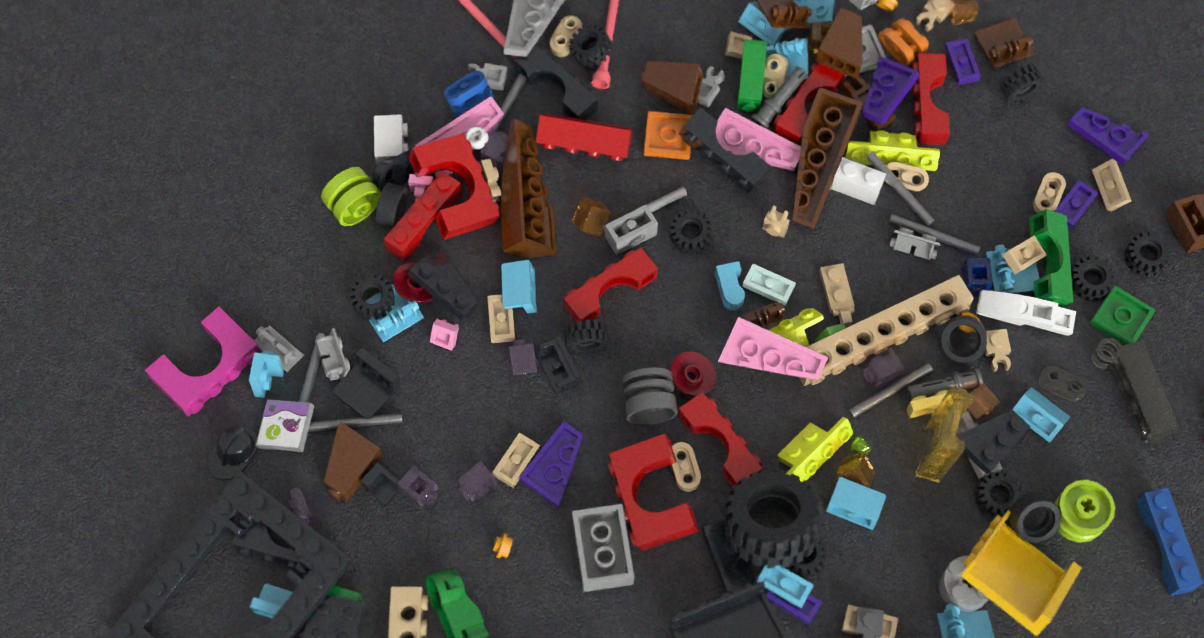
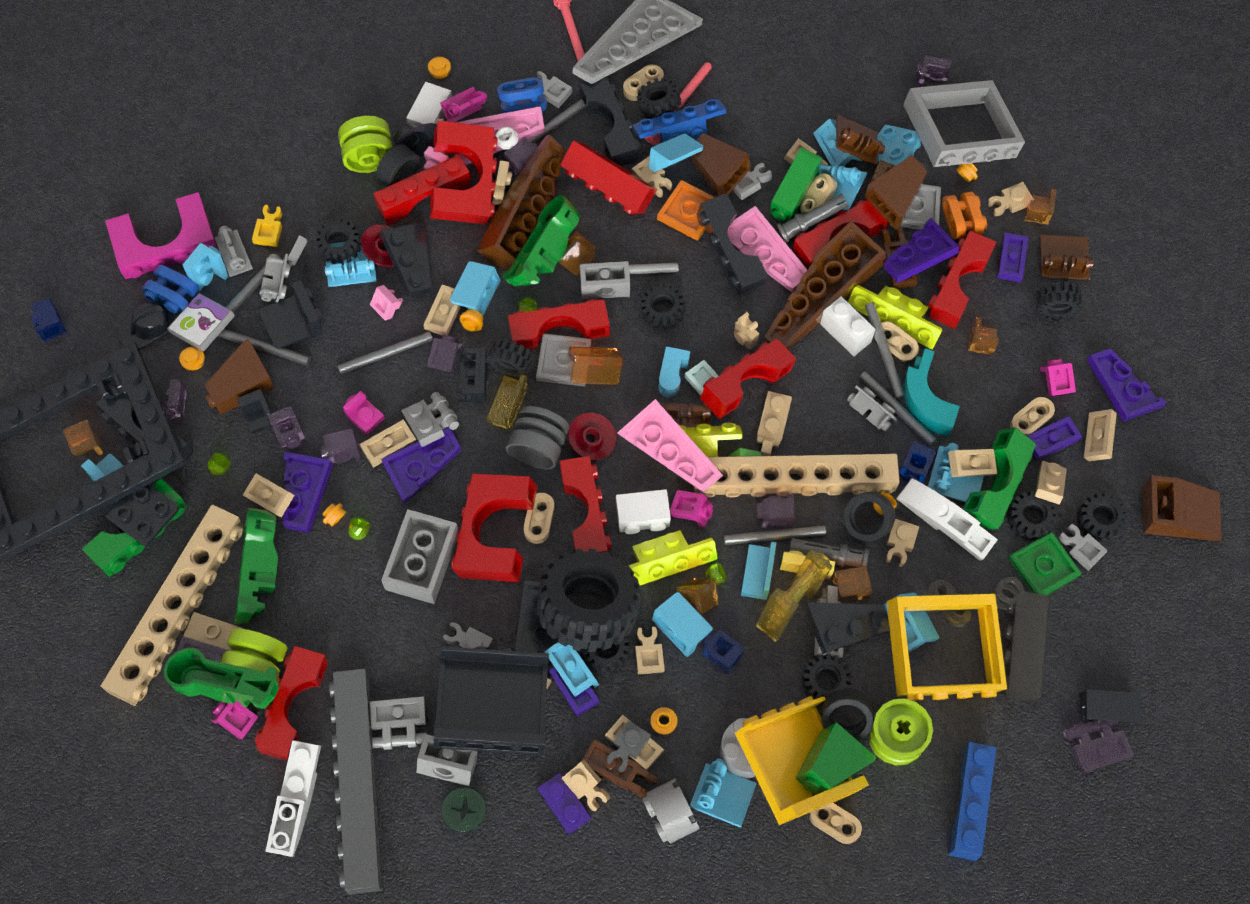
camera: 25 degrees right, 0 degrees up
none -> clear blue brick [30,298,67,342]
none -> clear orange panel [63,419,104,456]
none -> blue brick [142,265,199,313]
none -> light orange plate [179,347,205,371]
none -> clear neon green hinge [207,453,231,476]
none -> tan plate [243,474,295,517]
none -> yellow plate [252,205,282,247]
none -> dark purple wing [283,452,333,533]
none -> light grey tile [287,235,307,267]
none -> flat silver bar [337,331,433,374]
none -> dark pink bracket [343,391,385,435]
none -> clear neon green hinge [348,518,370,540]
none -> light grey plate [401,392,459,447]
none -> light orange plate [428,57,451,79]
none -> dark pink hinge [440,87,487,122]
none -> light grey plate [443,622,493,648]
none -> light orange plate [460,309,484,331]
none -> clear yellow panel [487,374,528,430]
none -> green piece [502,195,580,286]
none -> clear neon green hinge [518,297,538,312]
none -> light grey tile [536,333,591,387]
none -> clear orange panel [568,346,623,385]
none -> white brick [616,489,671,534]
none -> tan plate [632,156,672,198]
none -> blue bracket [633,99,727,143]
none -> tan plate [635,627,664,675]
none -> medium azure panel [648,133,703,172]
none -> light orange plate [651,707,677,735]
none -> dark pink bracket [670,490,713,527]
none -> red arch [700,338,797,419]
none -> clear blue brick [702,629,745,675]
none -> medium azure panel [741,542,776,600]
none -> green slope [796,722,876,795]
none -> tan plate [809,803,862,844]
none -> yellow window [887,594,1007,701]
none -> teal arch [903,349,960,437]
none -> clear orange panel [968,317,999,355]
none -> tan plate [1035,461,1067,505]
none -> dark pink bracket [1040,359,1076,396]
none -> light grey plate [1059,524,1108,571]

